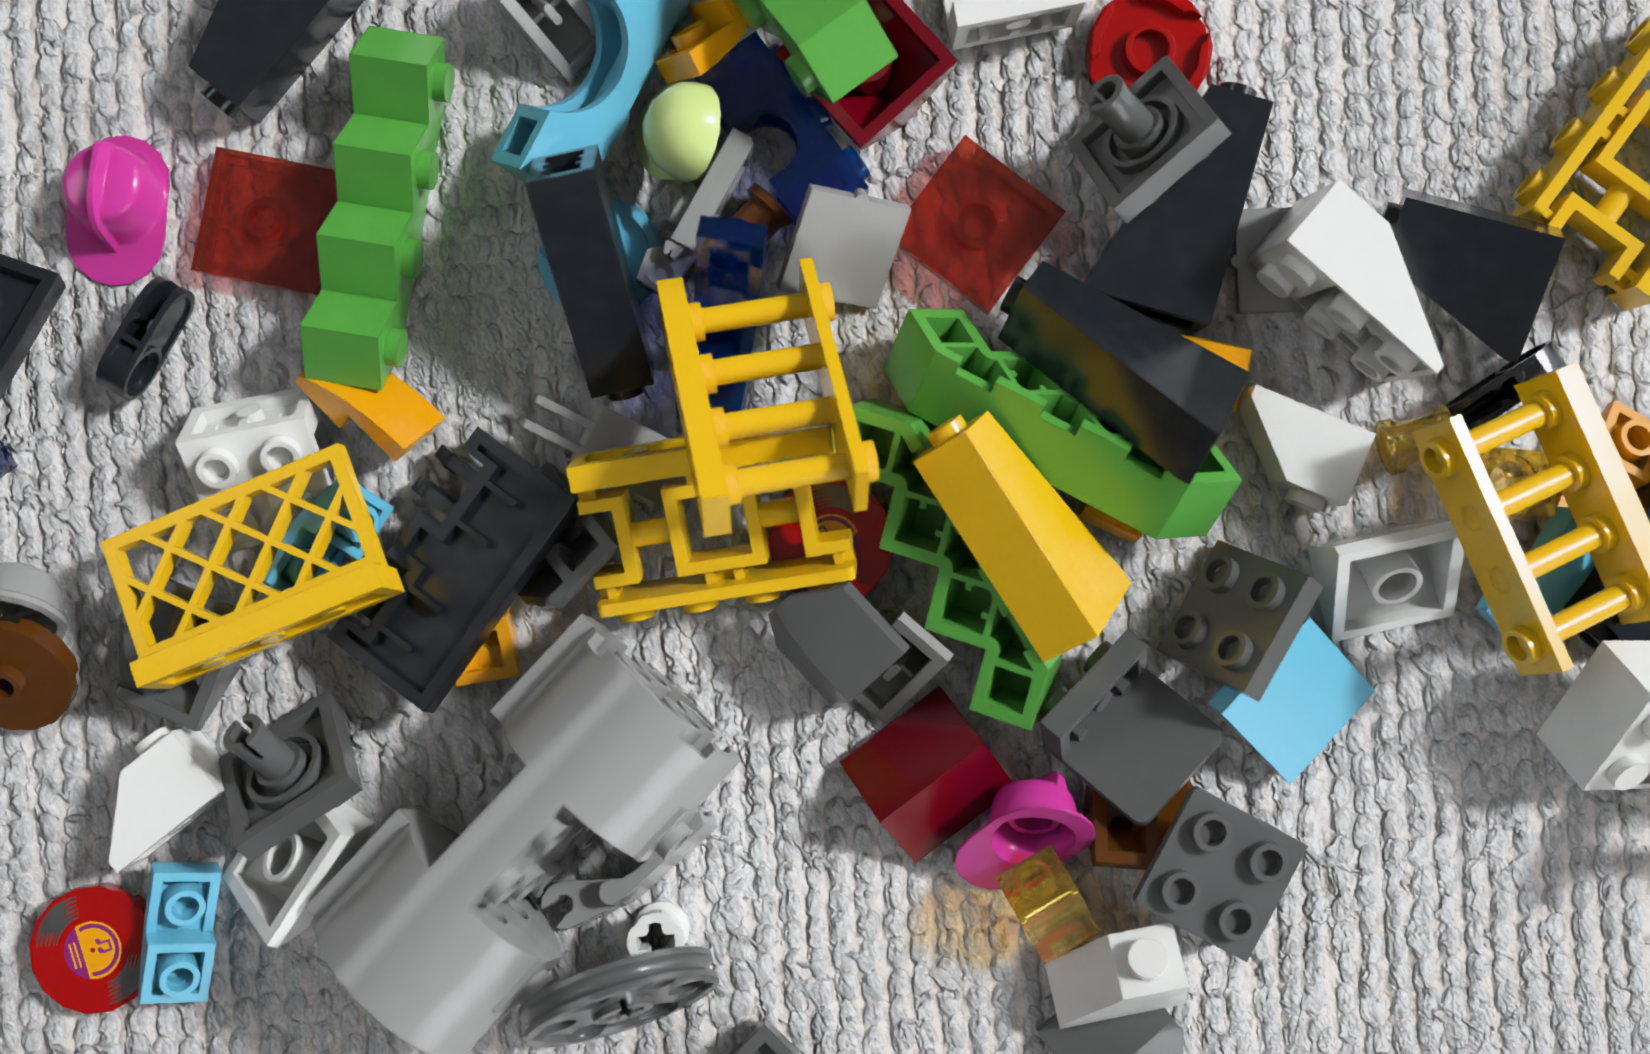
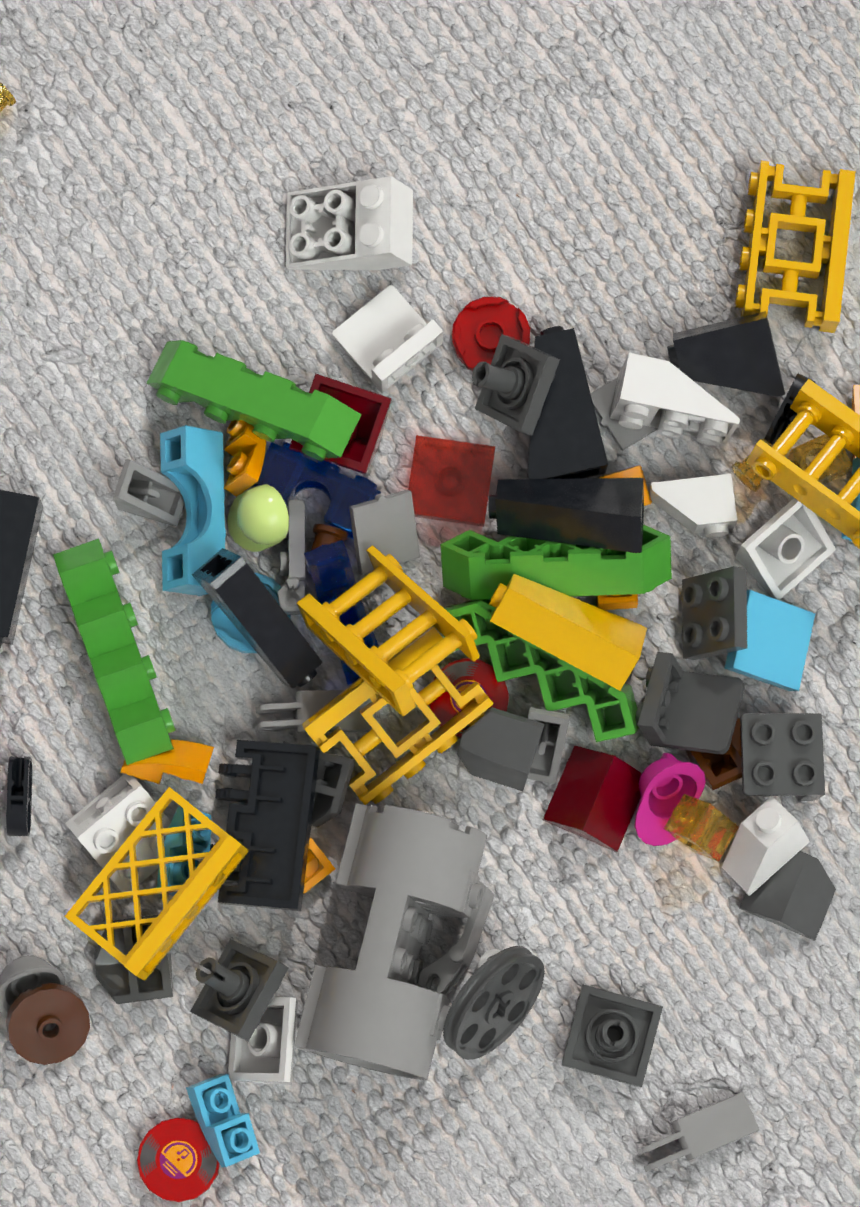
camera: 30 degrees left, 10 degrees down
white slope [108,725,226,873] -> none
clear red plate [191,146,337,297] -> none

